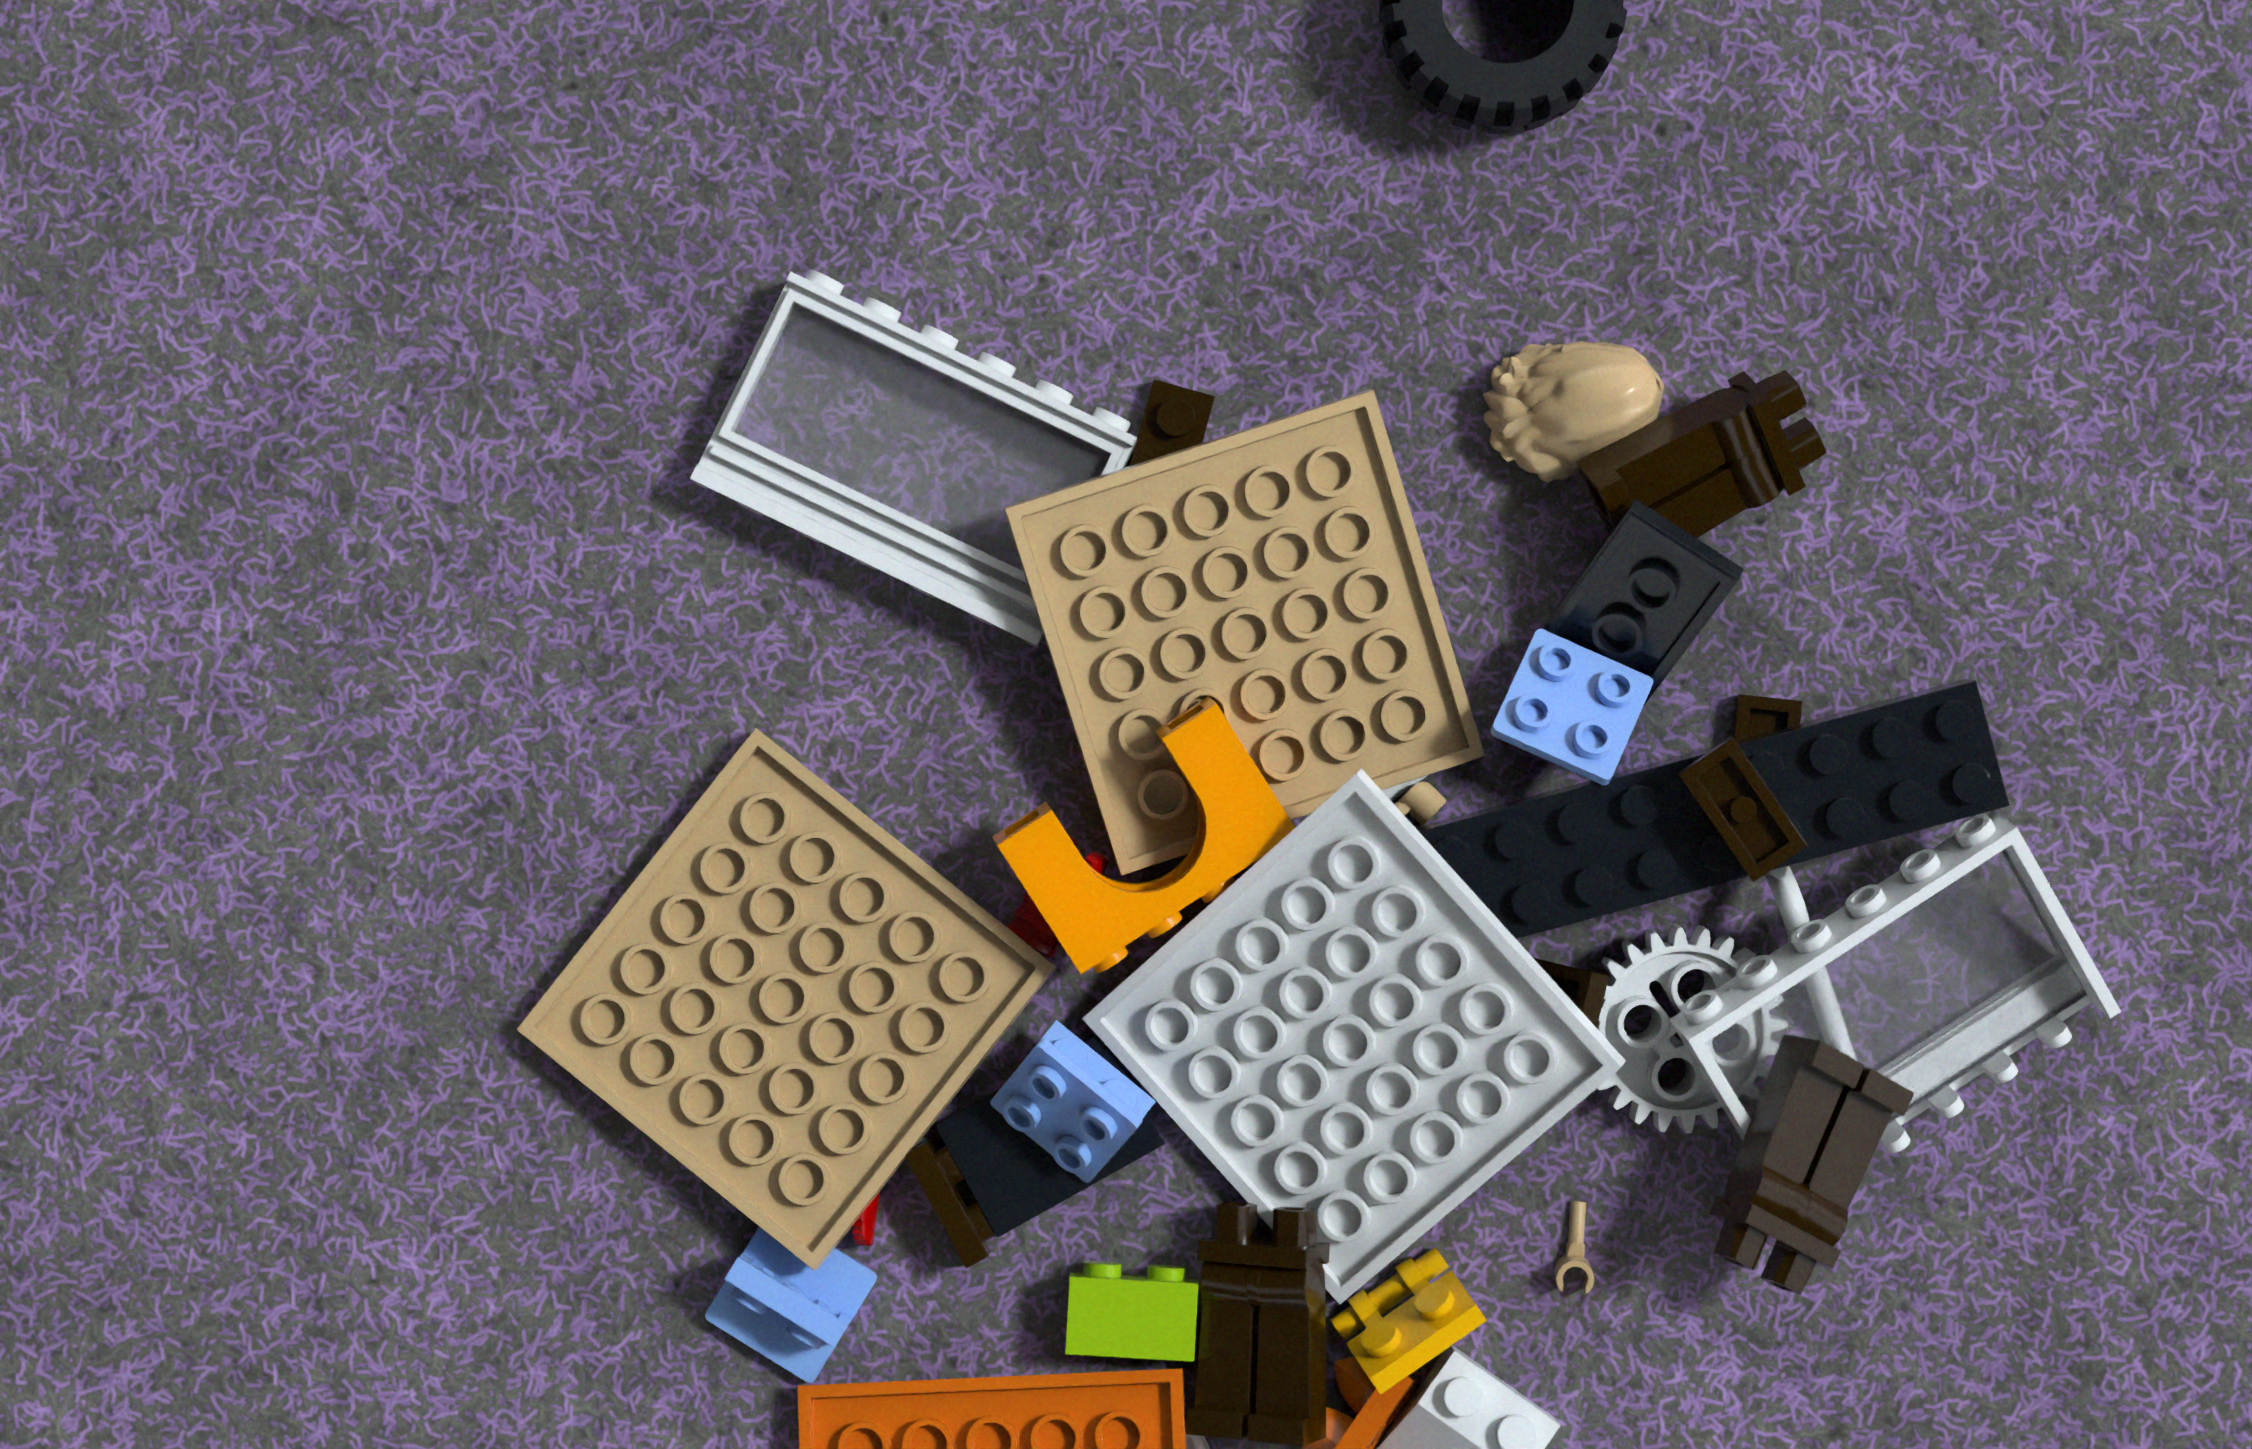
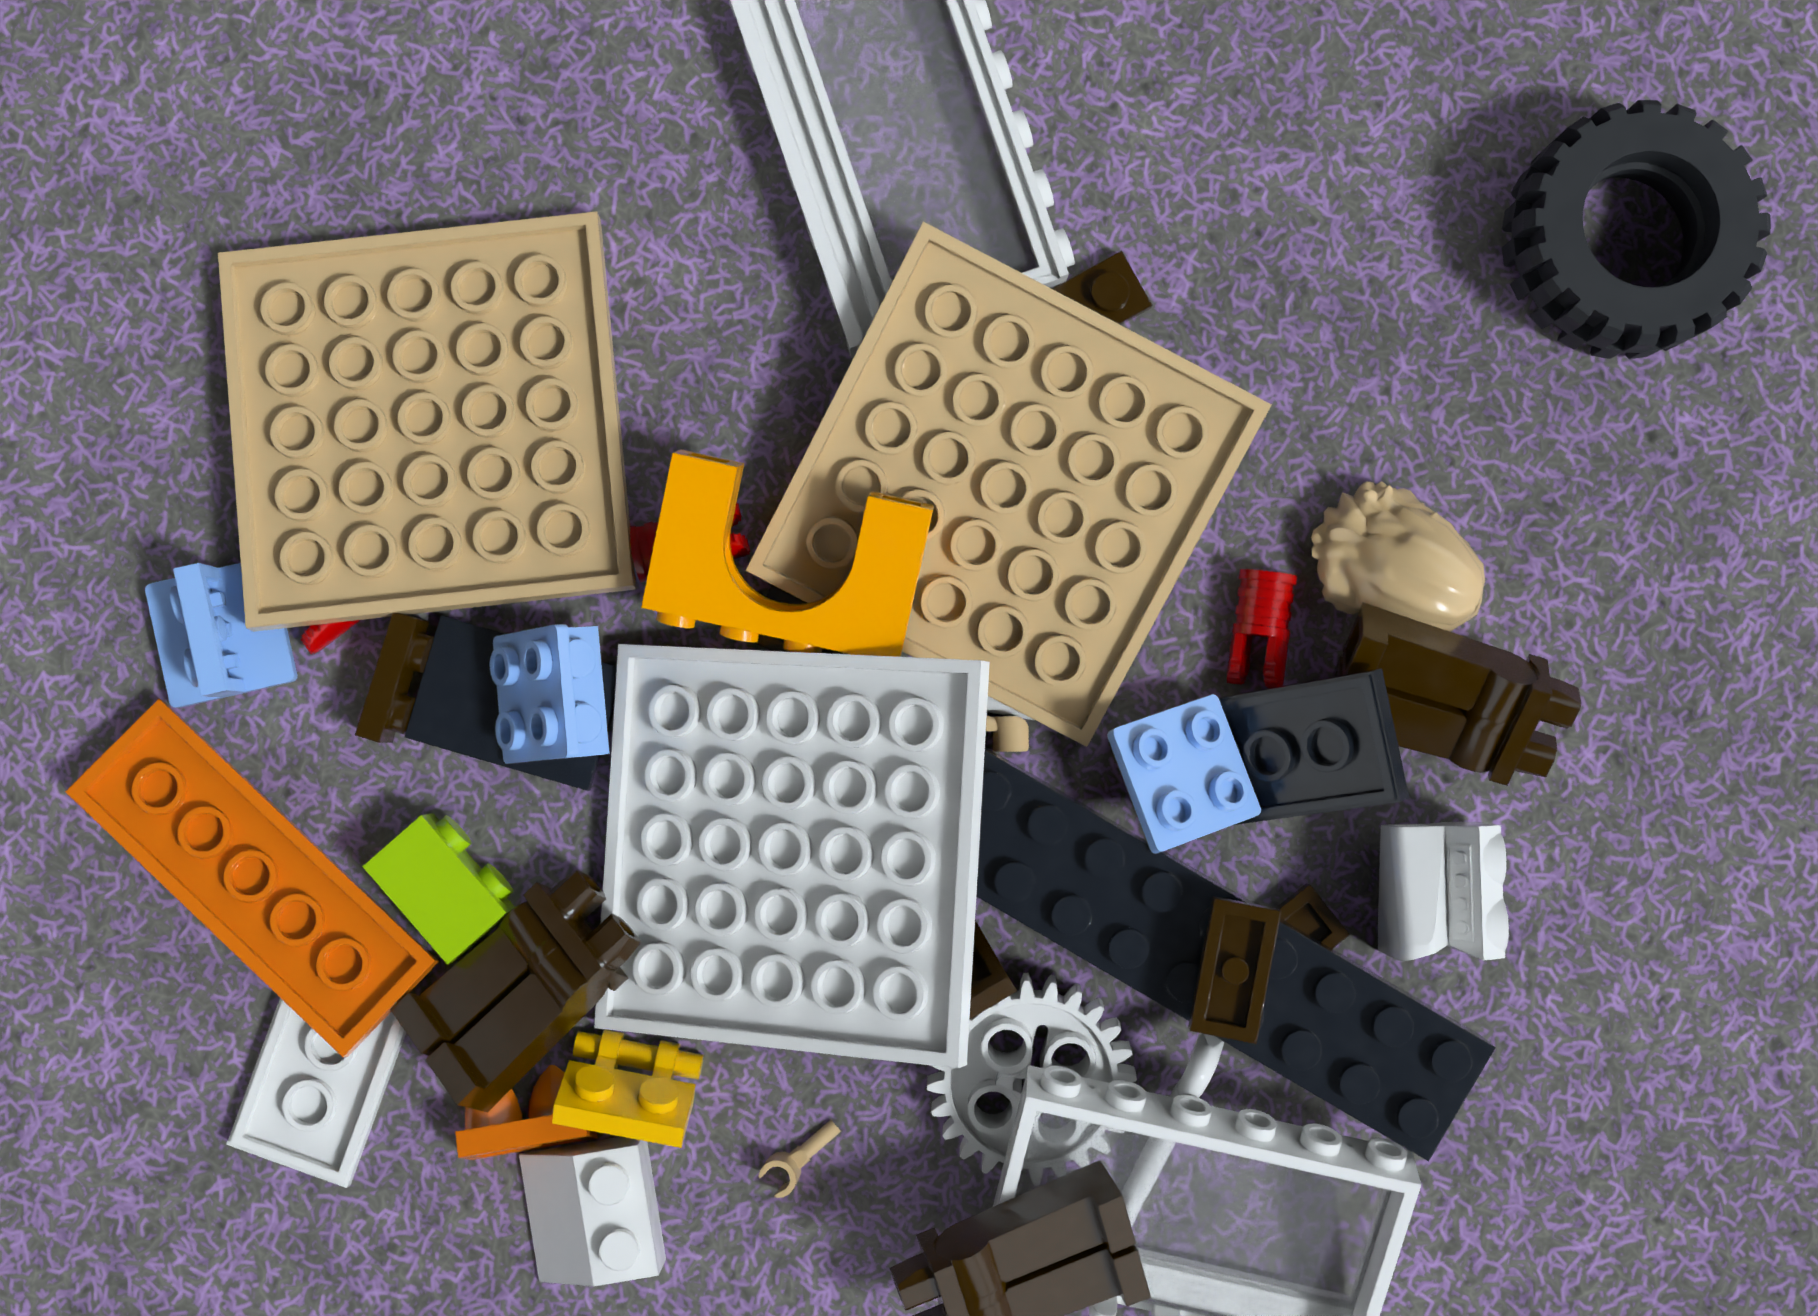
camera: 40 degrees right, 0 degrees up
none -> red hinge [1226,569,1297,688]
none -> white piece [1378,822,1509,961]

